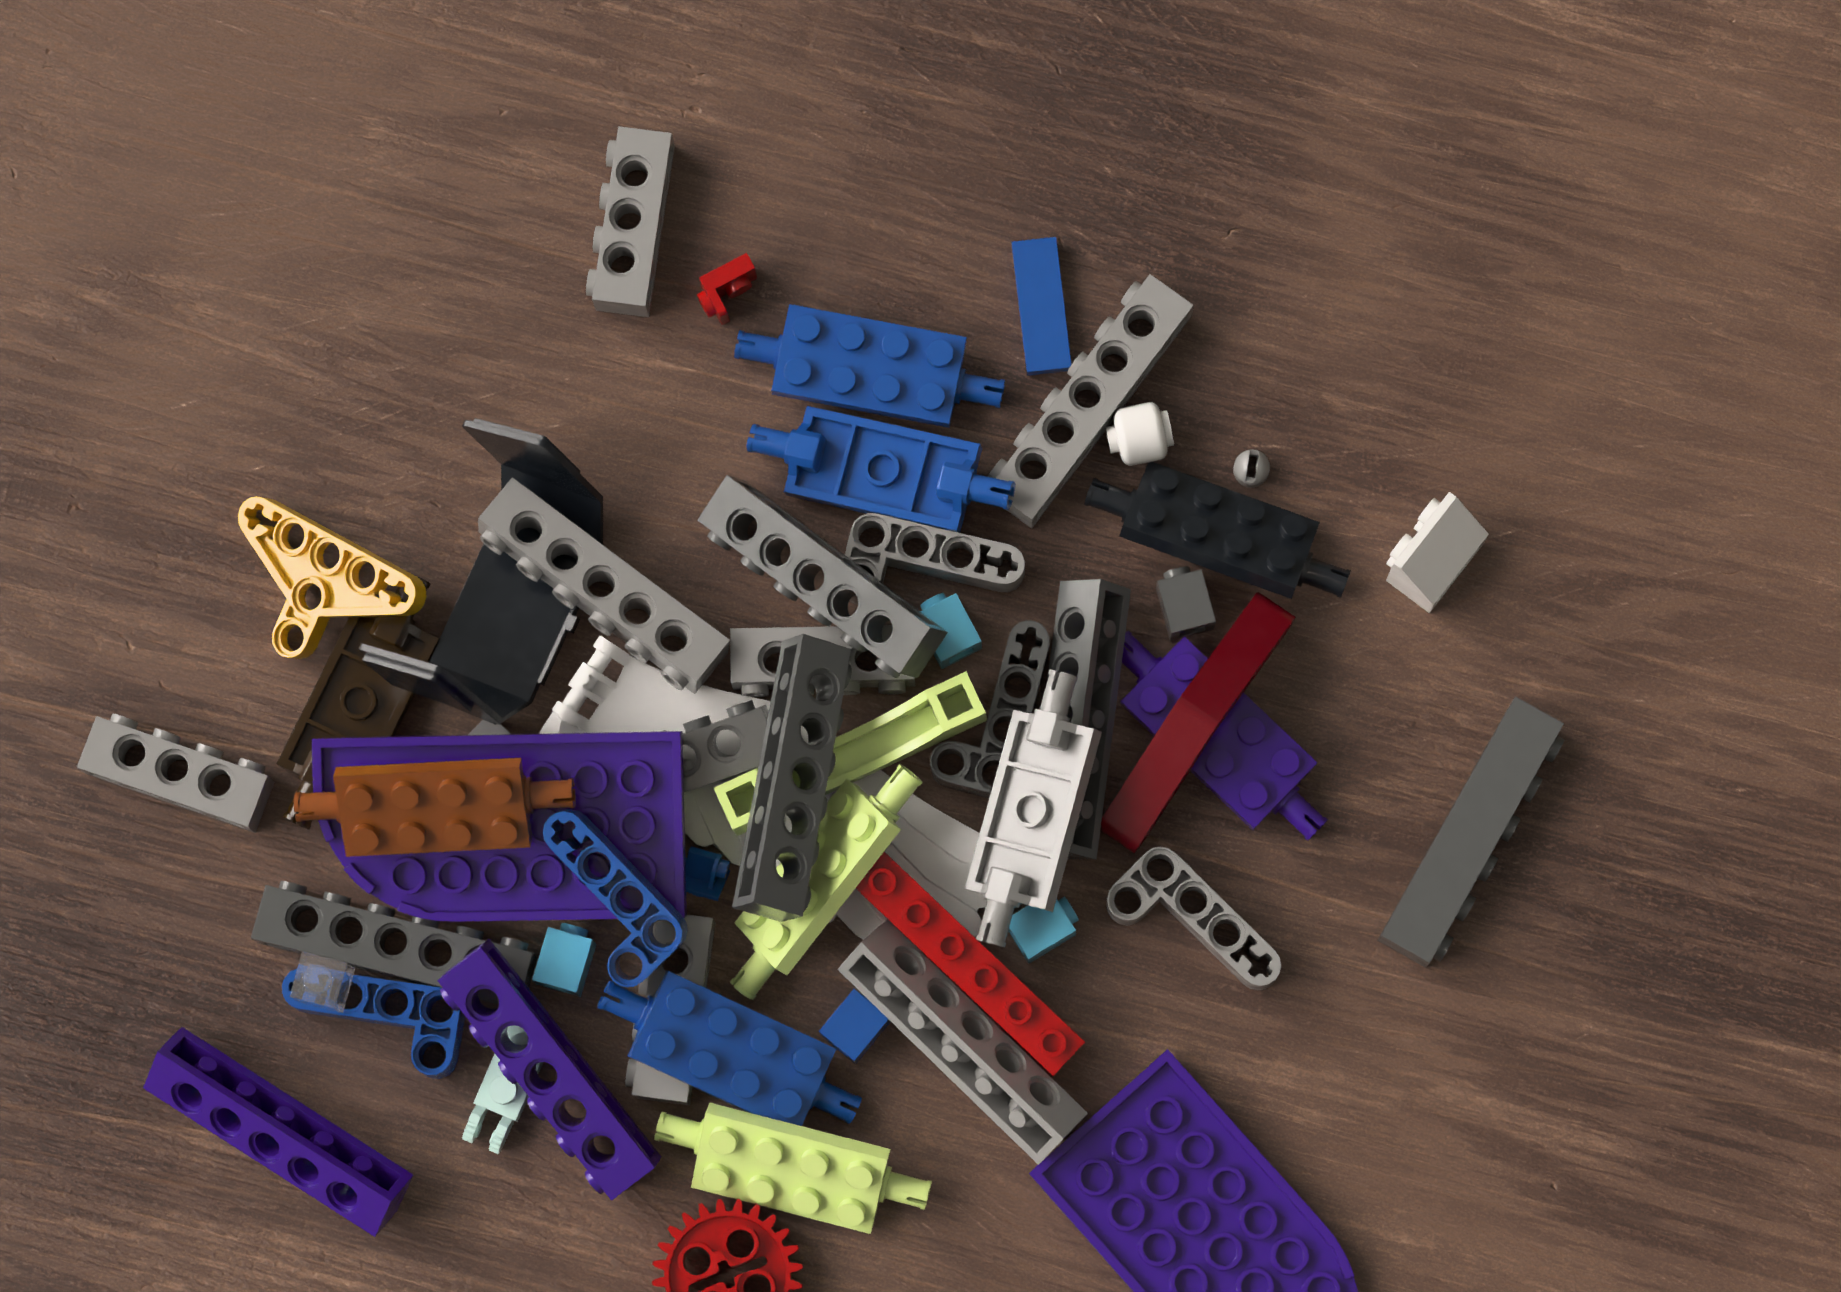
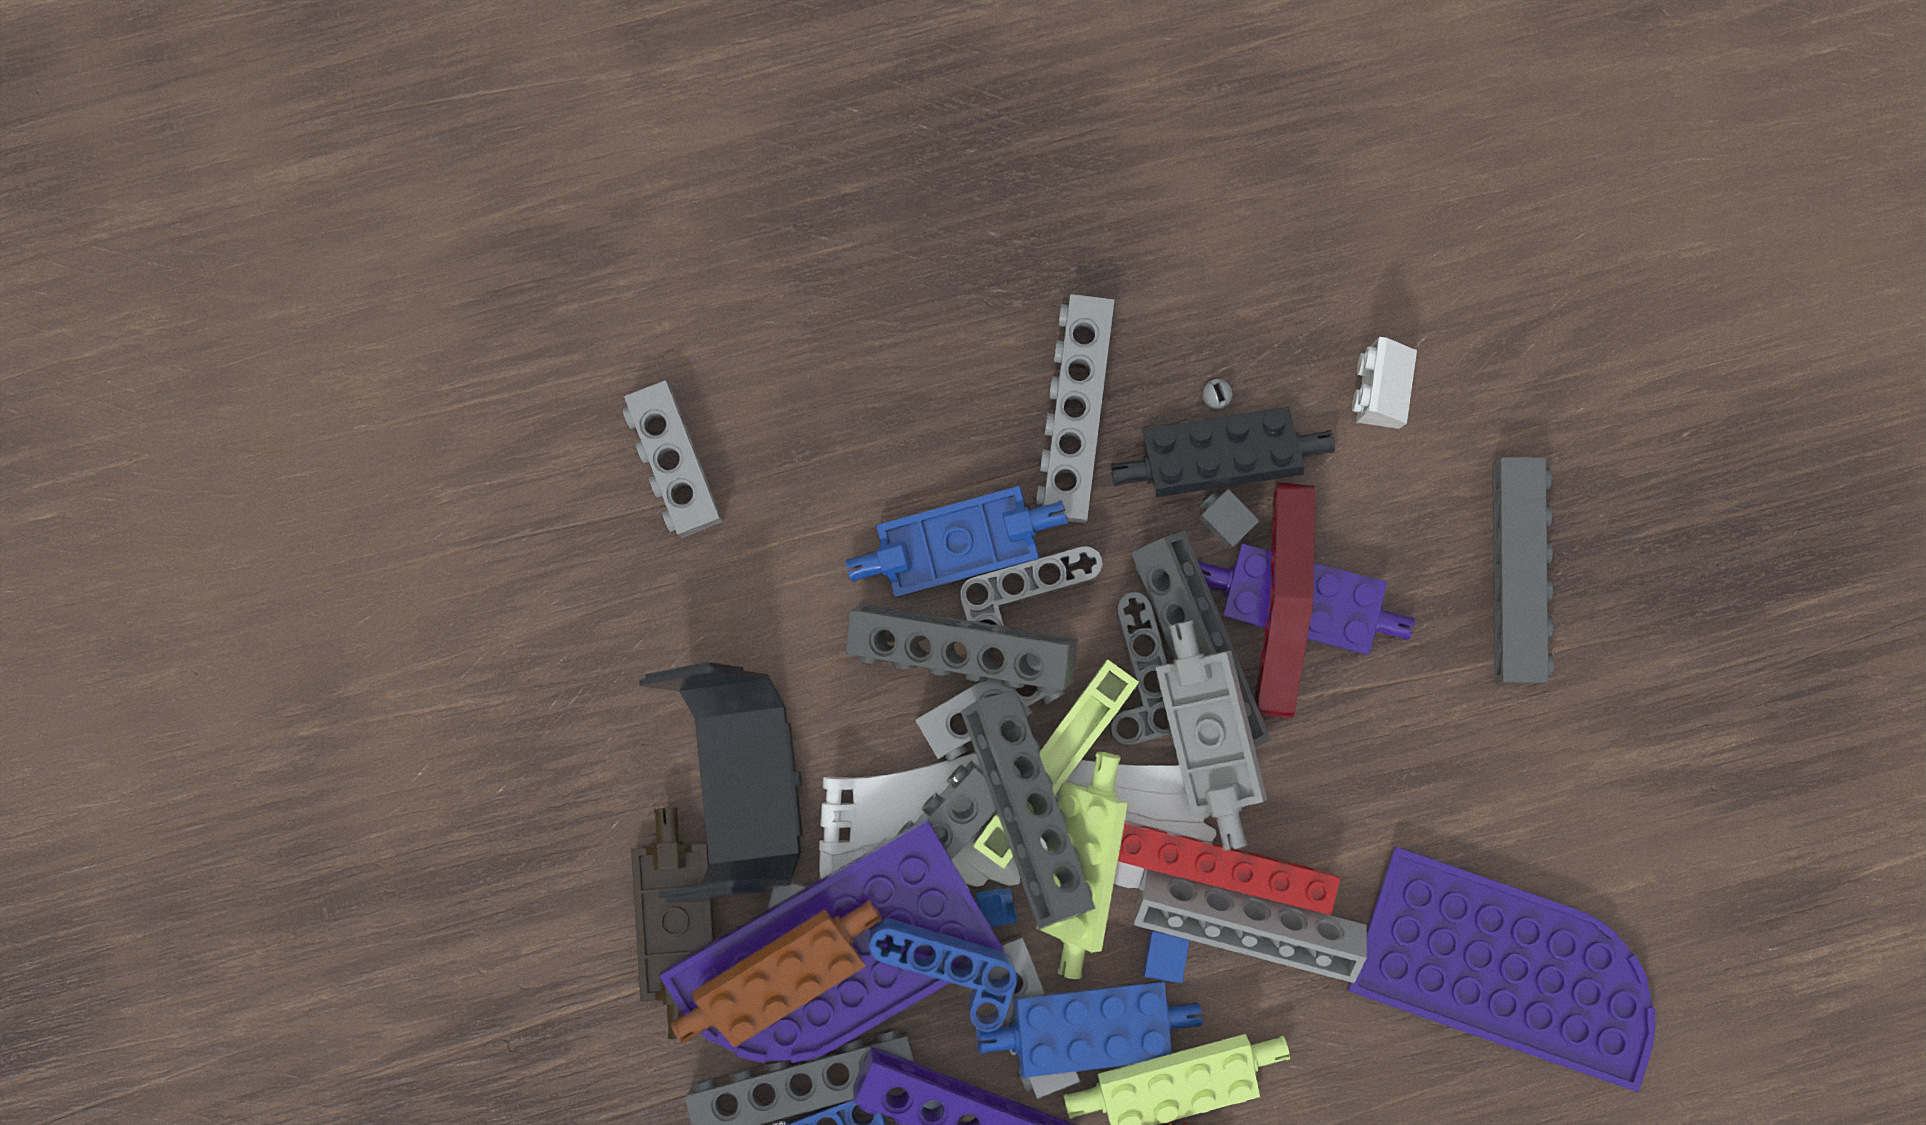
camera: 35 degrees left, 5 degrees up
light grey brick [77,713,275,833] -> none
yellow beam [238,496,426,659] -> none
light grey brick [478,477,730,694] -> none
medium azure brick [532,923,596,997] -> none
red bracket [696,253,757,325] -> none
blue plate [734,304,1005,428] -> none
medium azure brick [920,593,982,669] -> none
medium azure brick [1008,897,1079,964] -> none
blue tile [1012,237,1071,376] -> none
white head [1105,402,1174,466] -> none
light grey beam [1106,846,1281,990] -> none

